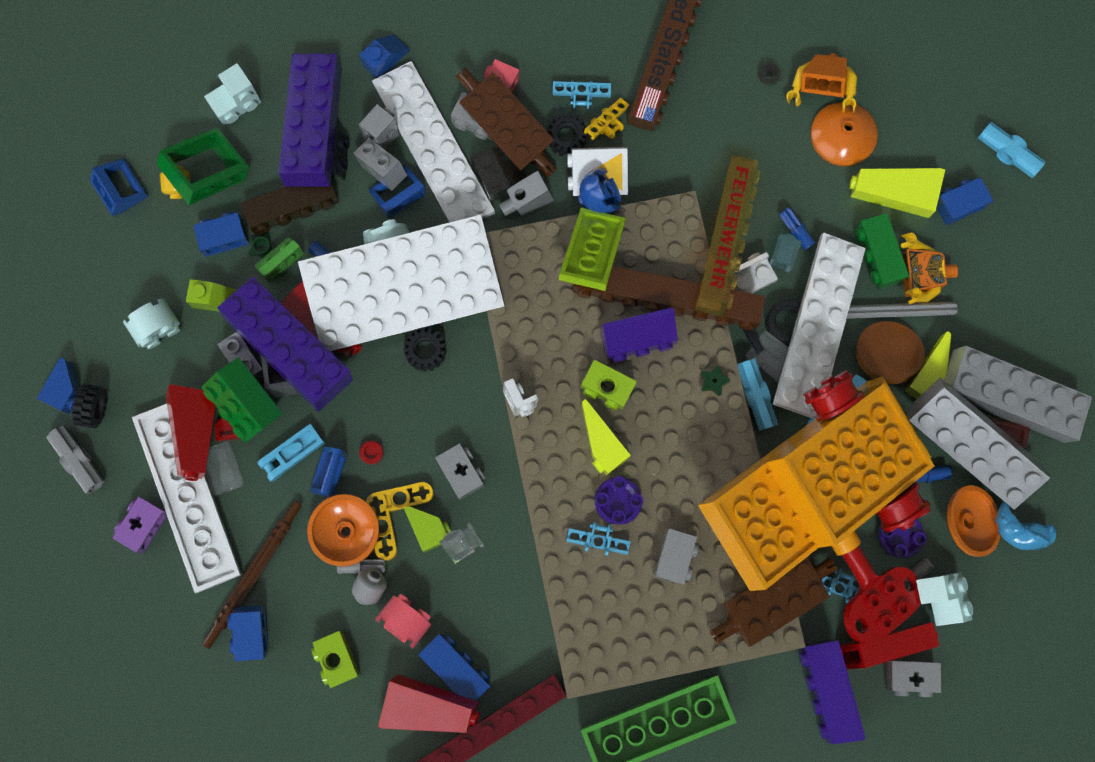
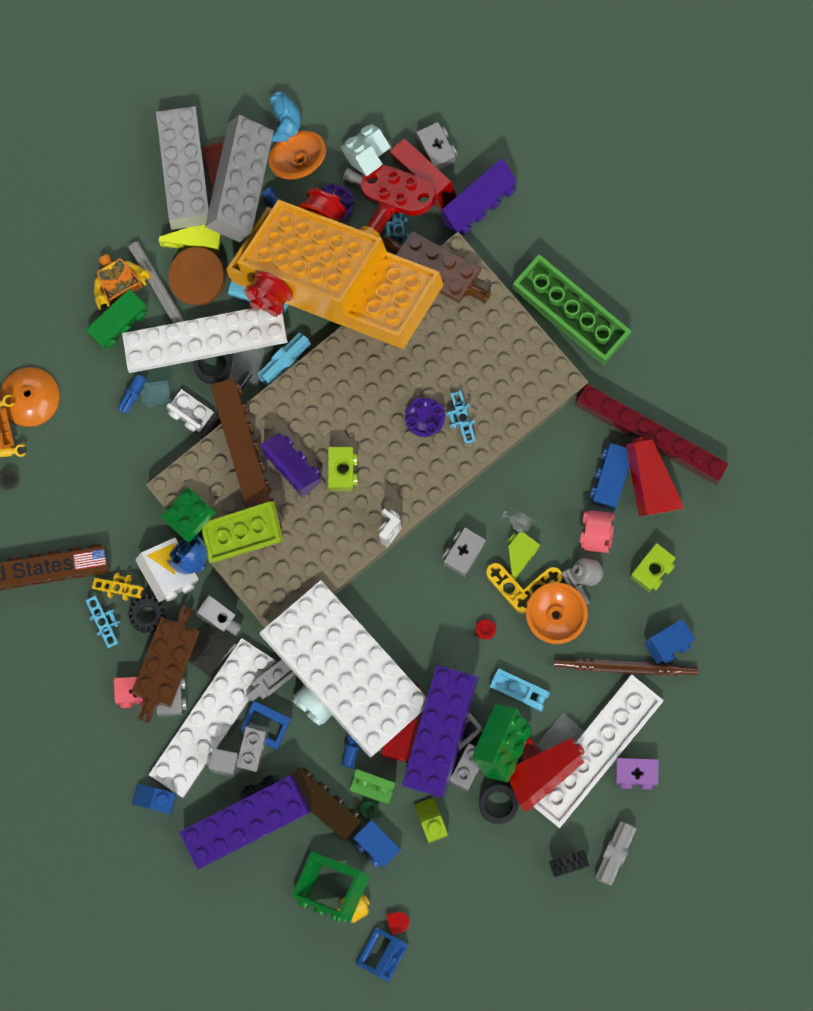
camera: 115 degrees left, 0 degrees up
blue slope [37,357,79,414] -> none
light aqua brick [123,298,180,349] -> none
light aqua brick [204,63,261,126] -> none
blue tile [309,447,348,498] -> none
black tyre [403,327,447,372] -> none
neon yellow slope [581,399,631,476] -> none
light grey brick [653,529,699,585] -> none
clear yellow brick [695,154,761,317] -> none
dark green plate [700,366,730,396] -> none
neon yellow slope [849,168,945,218] -> none
blue brick [936,177,993,226] -> none
none -> green plate [161,487,217,543]
none -> light grey hinge [245,659,295,702]
none -> red tile [386,912,409,936]
none -> black tyre [479,784,518,824]

